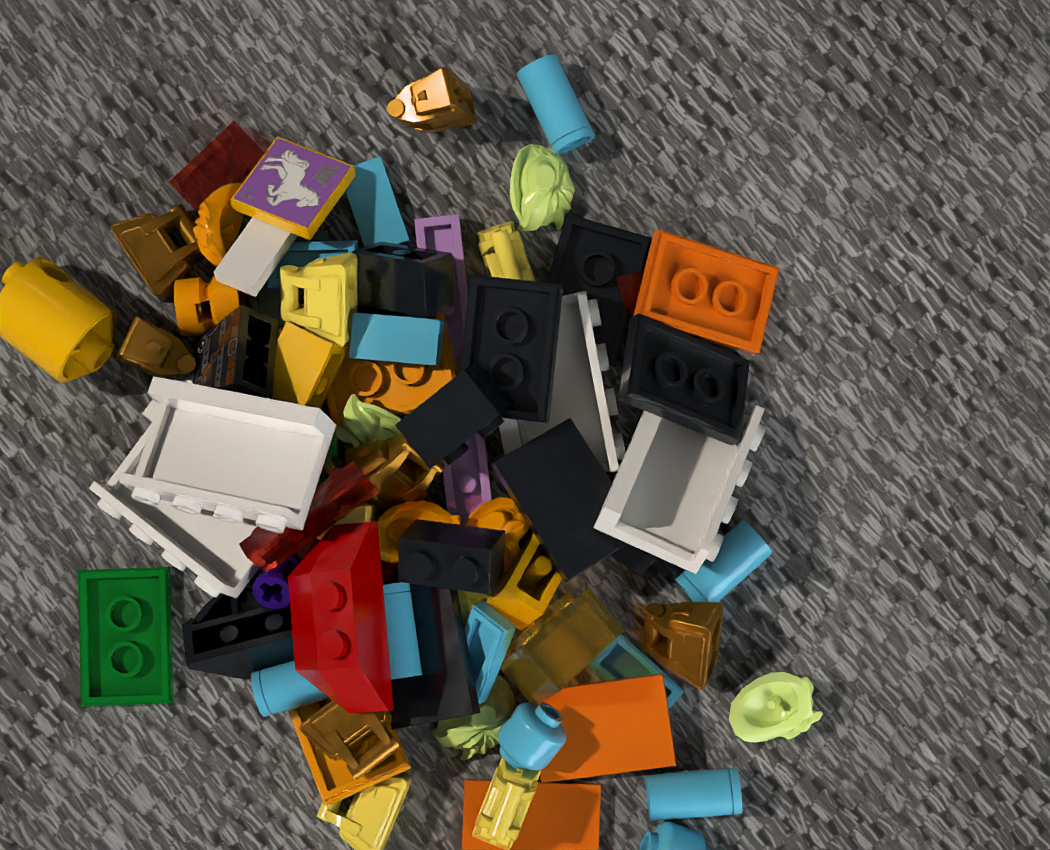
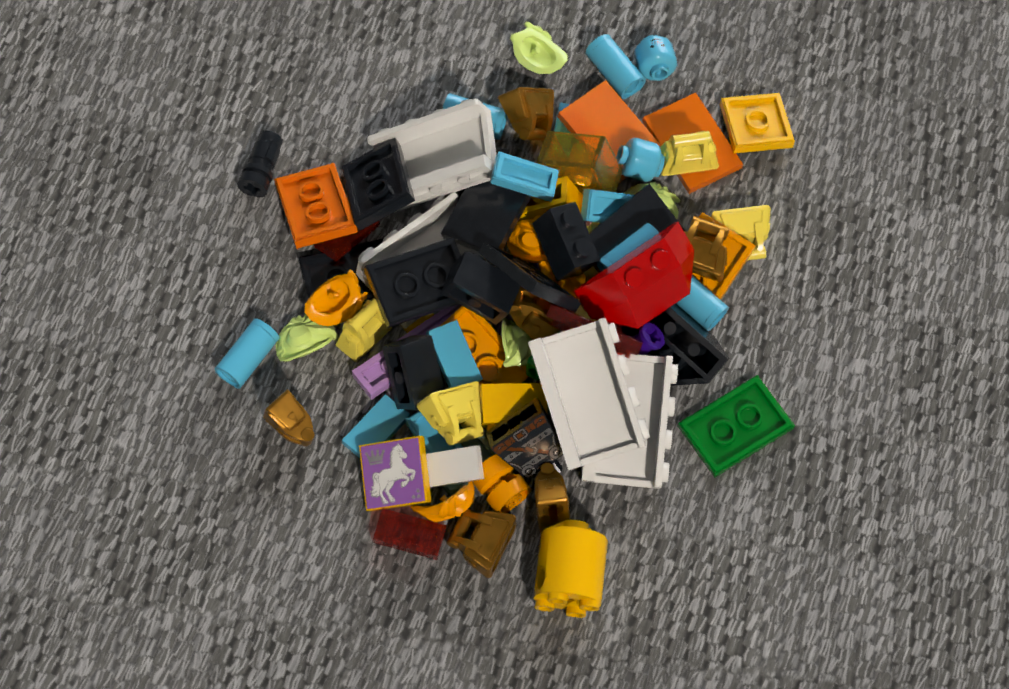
camera: 125 degrees left, 20 degrees down
none -> black axle [237,131,283,198]
none -> light orange hat [304,269,368,326]
none -> black tile [478,243,581,313]
none -> medium azure tile [490,151,559,202]

